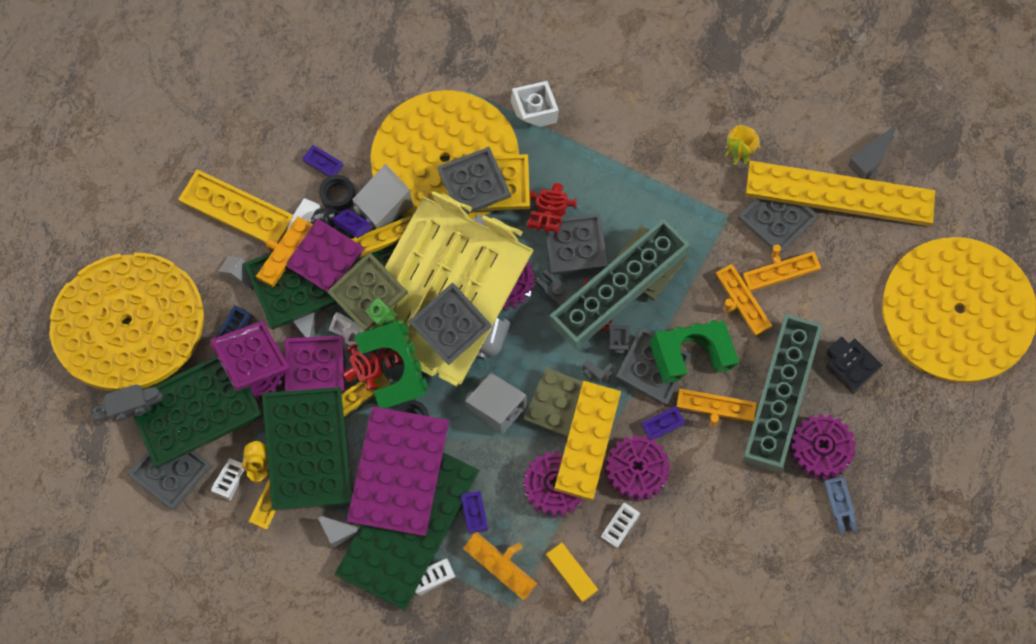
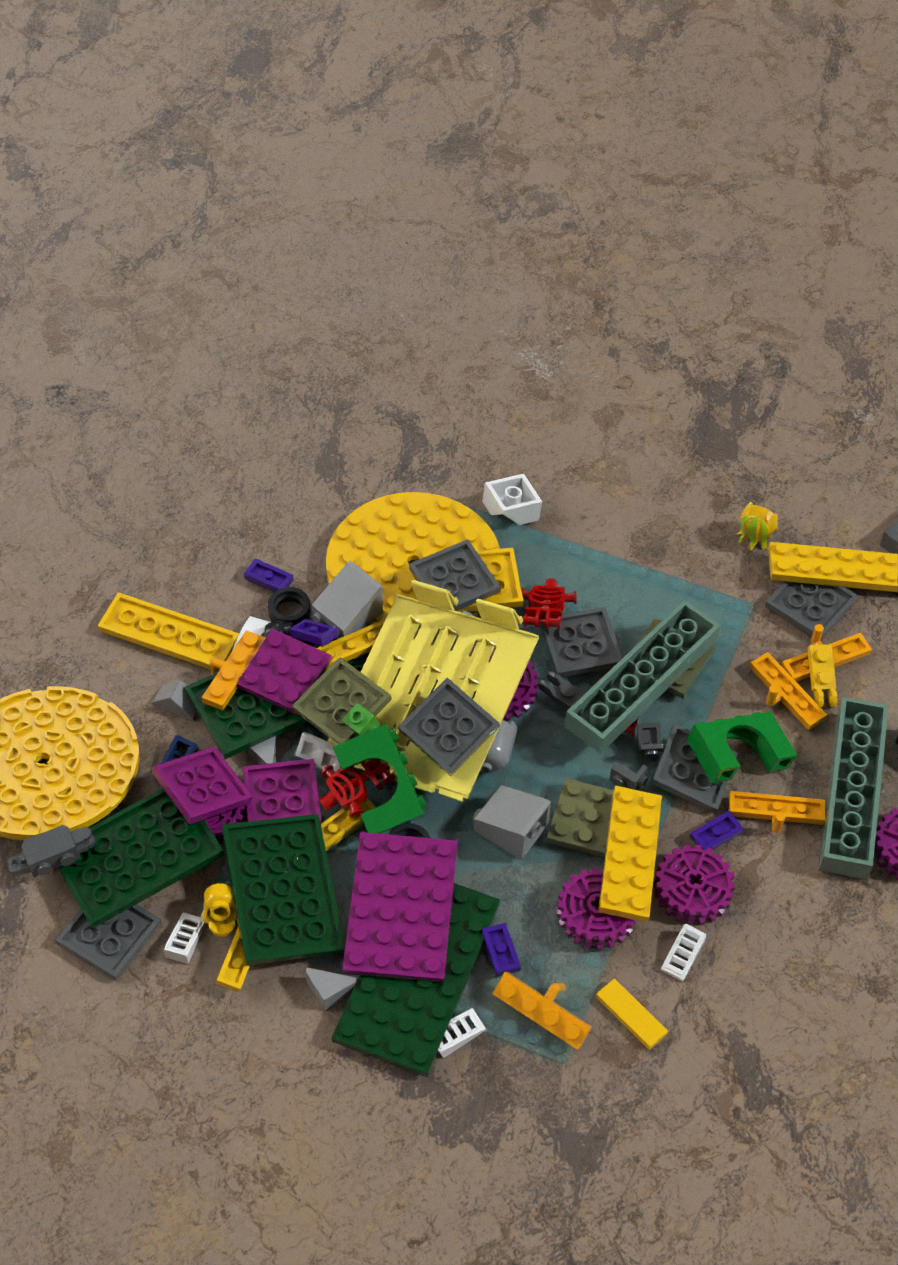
camera: 10 degrees left, 15 degrees down
none -> yellow hinge [807,645,838,707]

